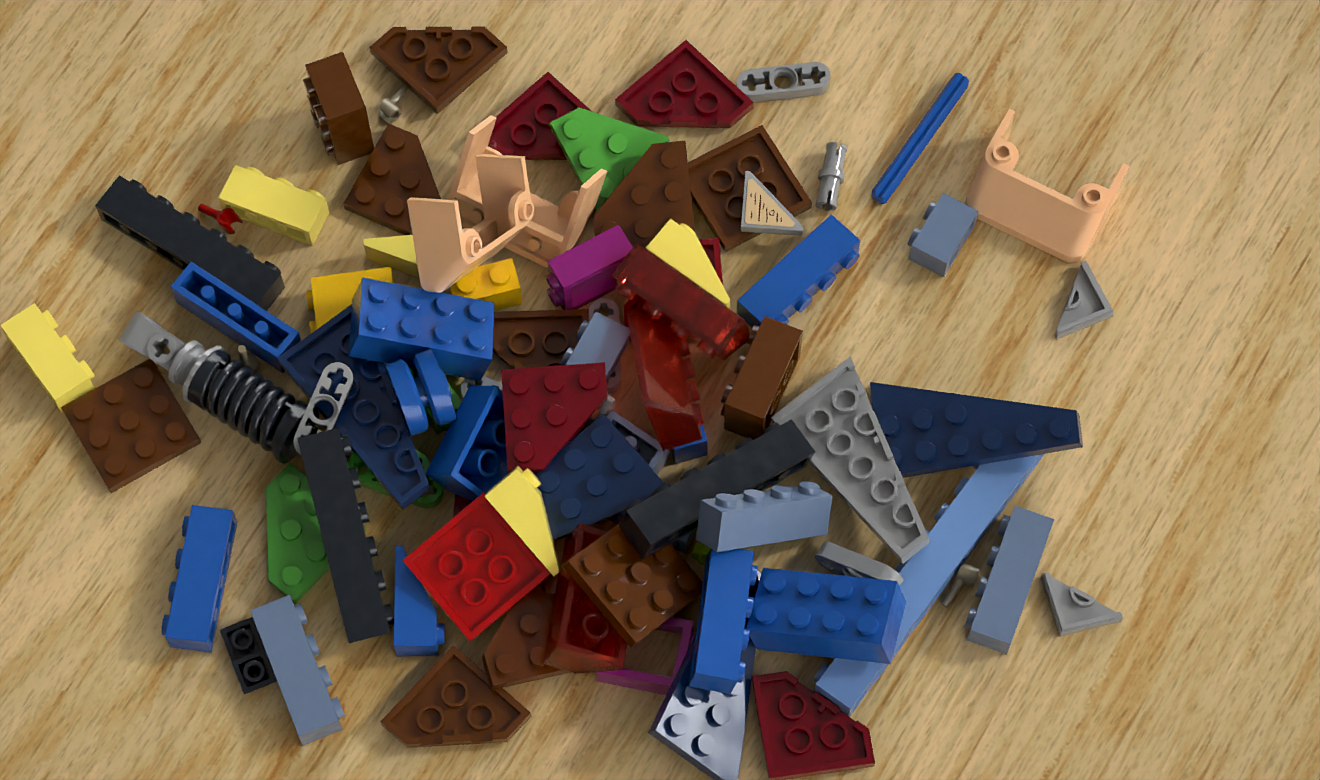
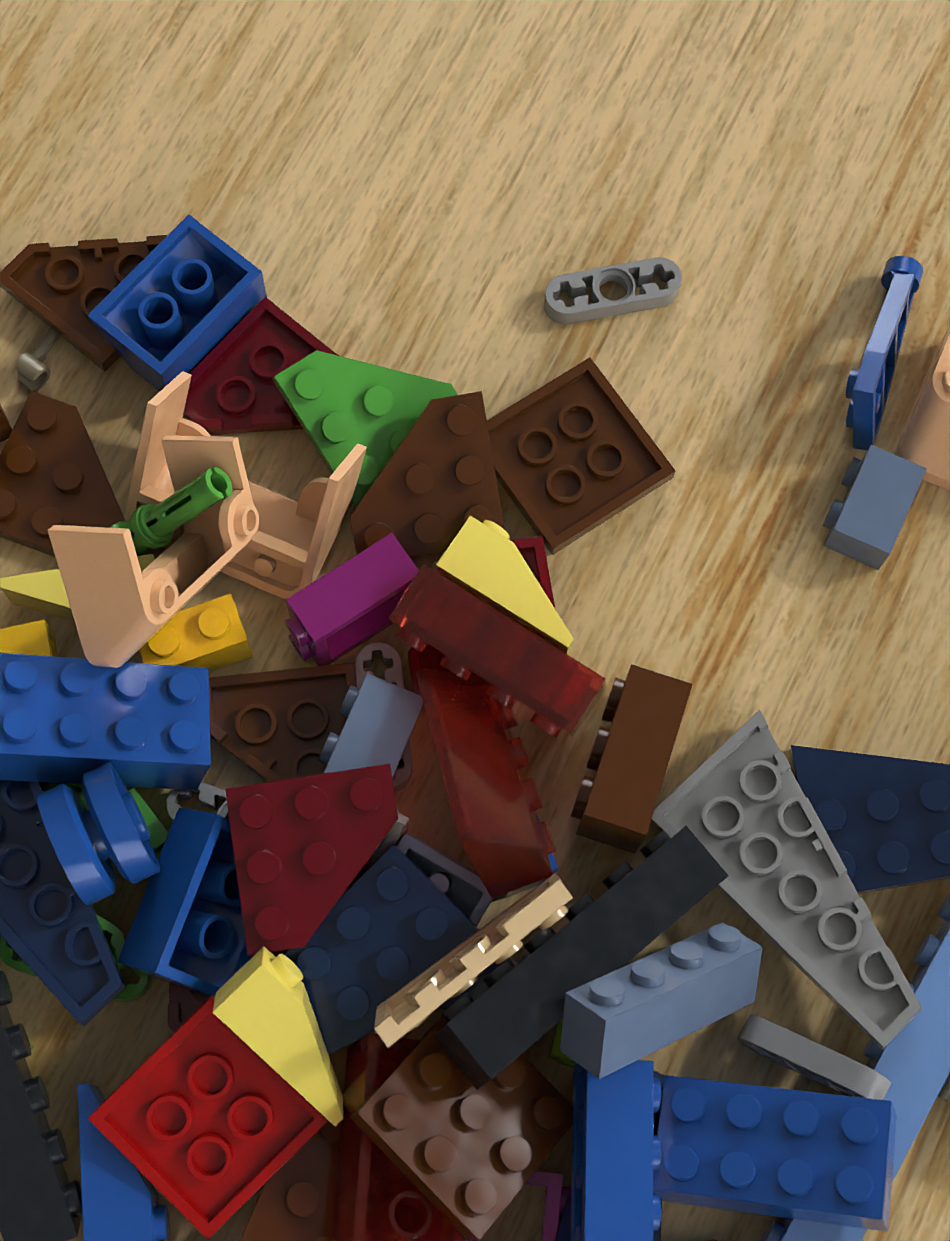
camera: 10 degrees left, 5 degrees up
dark red plate [615,40,754,128] -> none
blue brick [737,214,860,328] -> none
tile [741,171,803,236] -> none
light grey pin [815,142,847,211] -> none
blue axle [871,73,969,204] -> none
none -> blue slope [87,214,267,392]
none -> bright green pin [109,467,232,556]
none -> tan wing [374,873,573,1047]
none -> blue plate [846,256,923,450]

